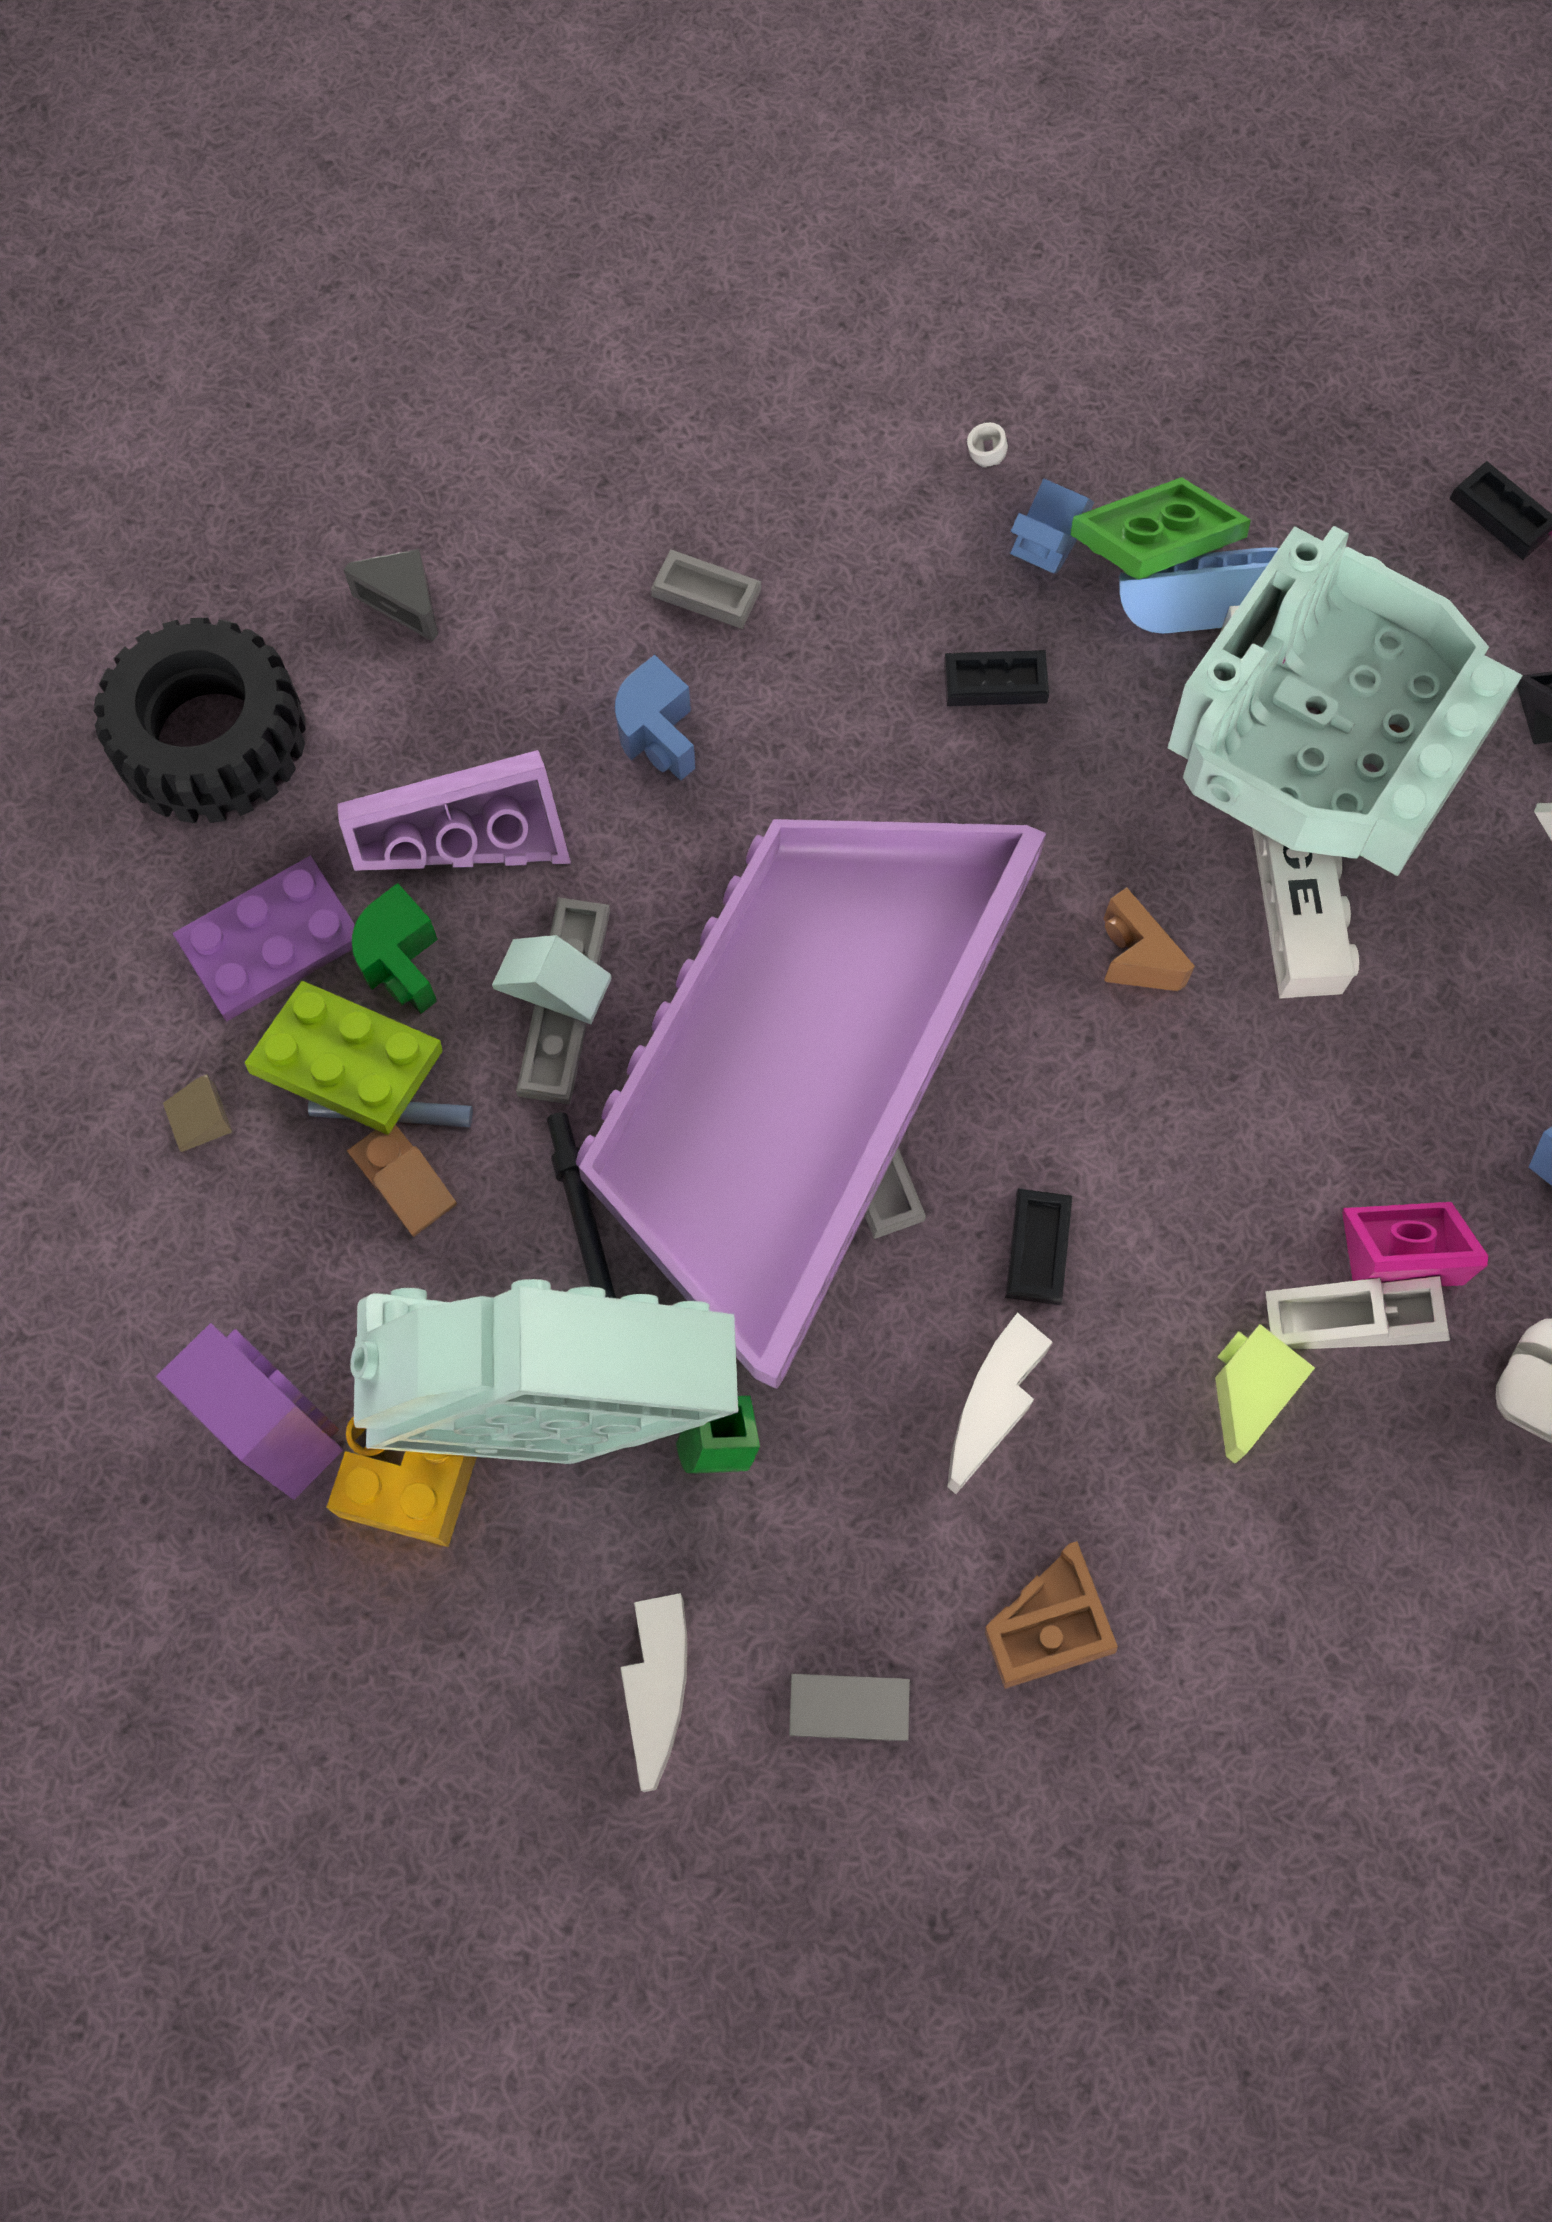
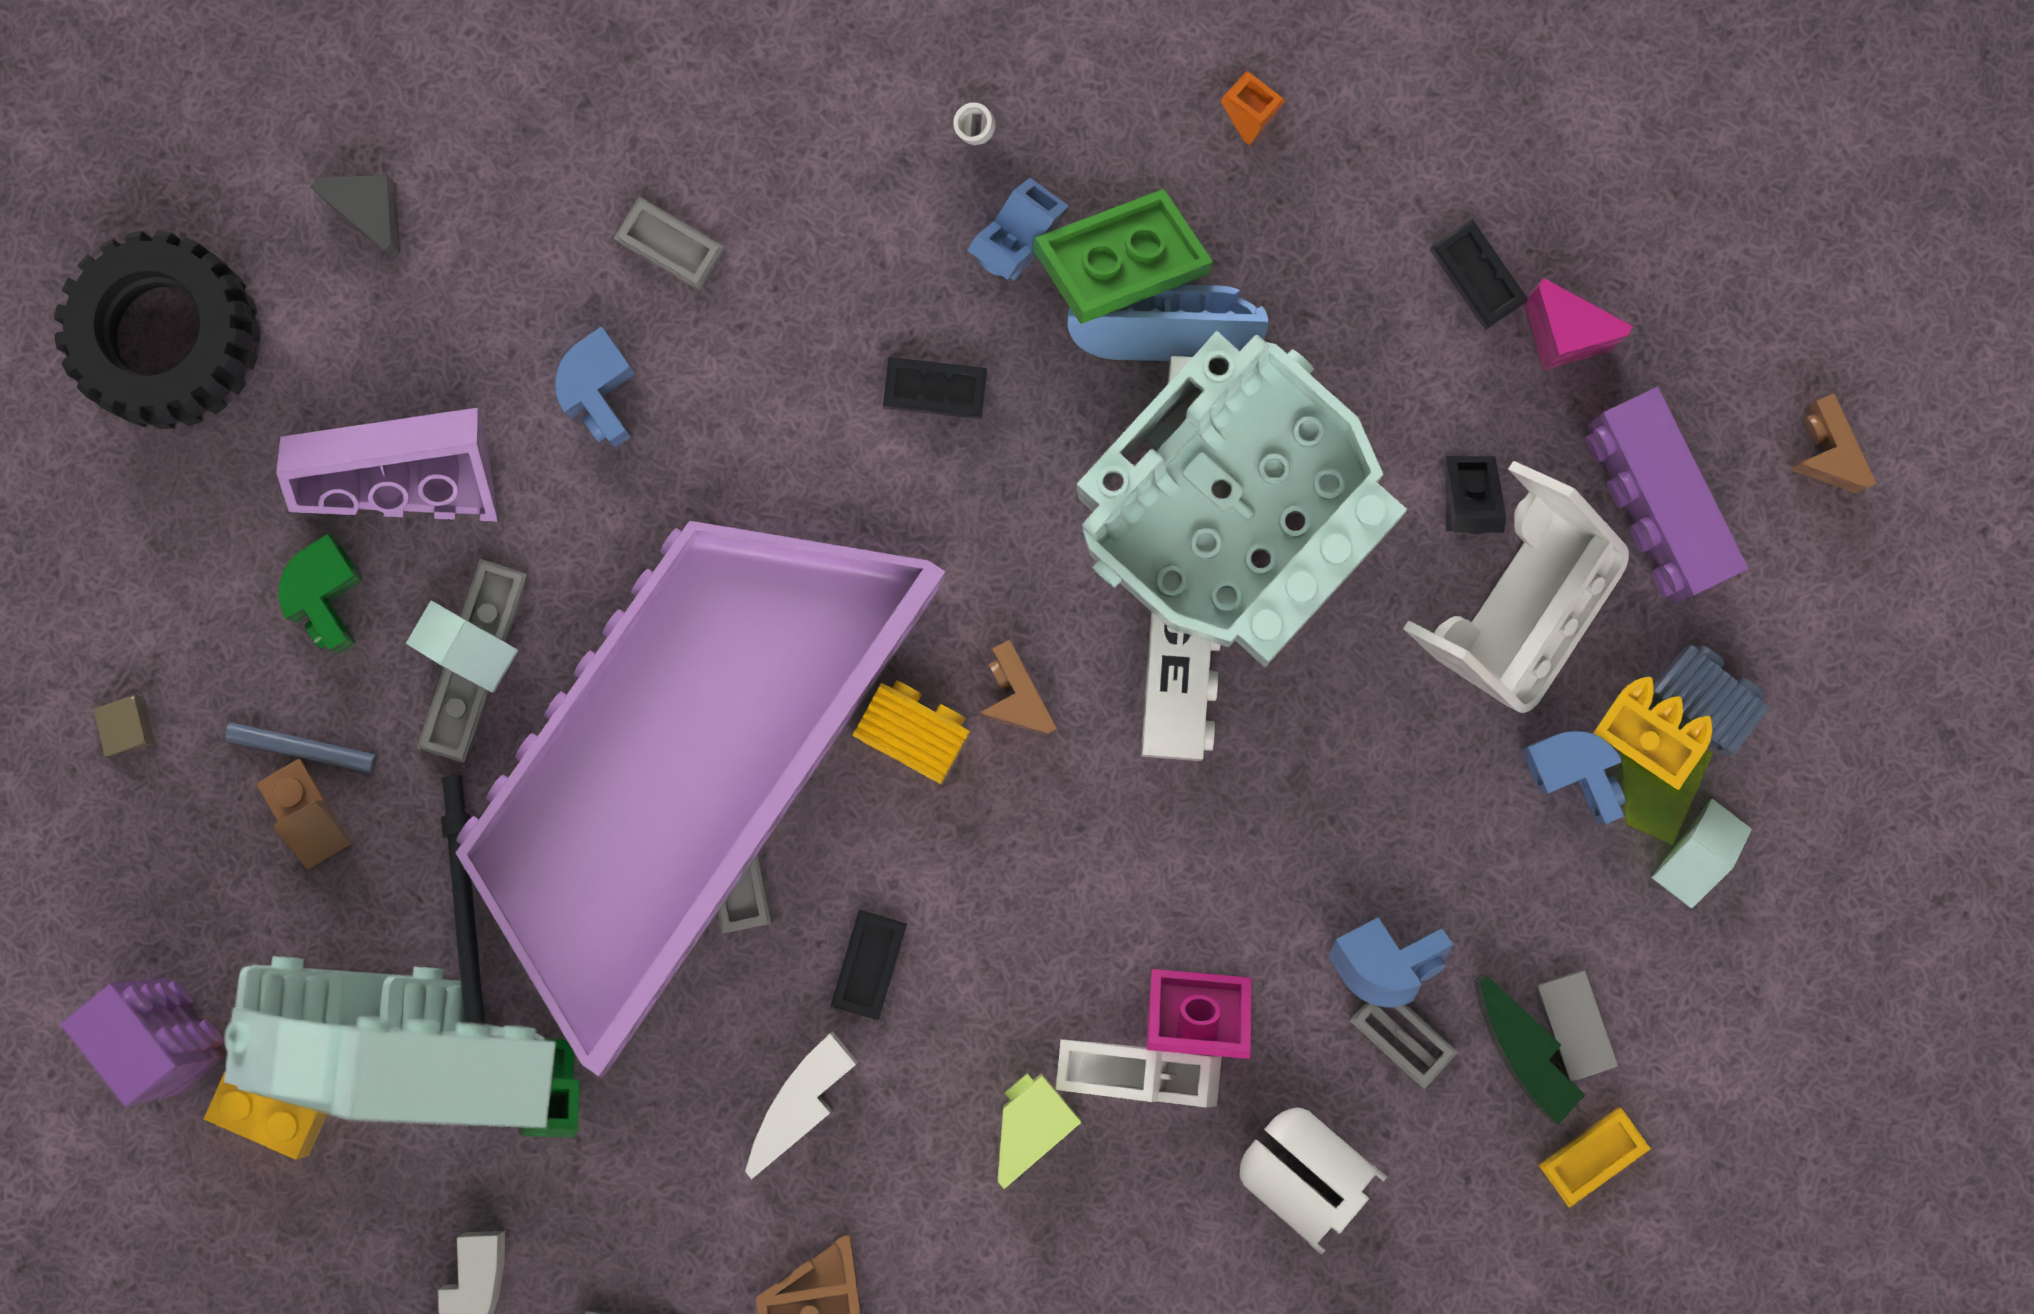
camera: 10 degrees right, 15 degrees up
medium lavender plate [173,855,355,1022] -> none
lime plate [245,980,443,1135] -> none
none -> yellow brick [852,680,970,785]
none -> orange slope [1220,71,1286,146]

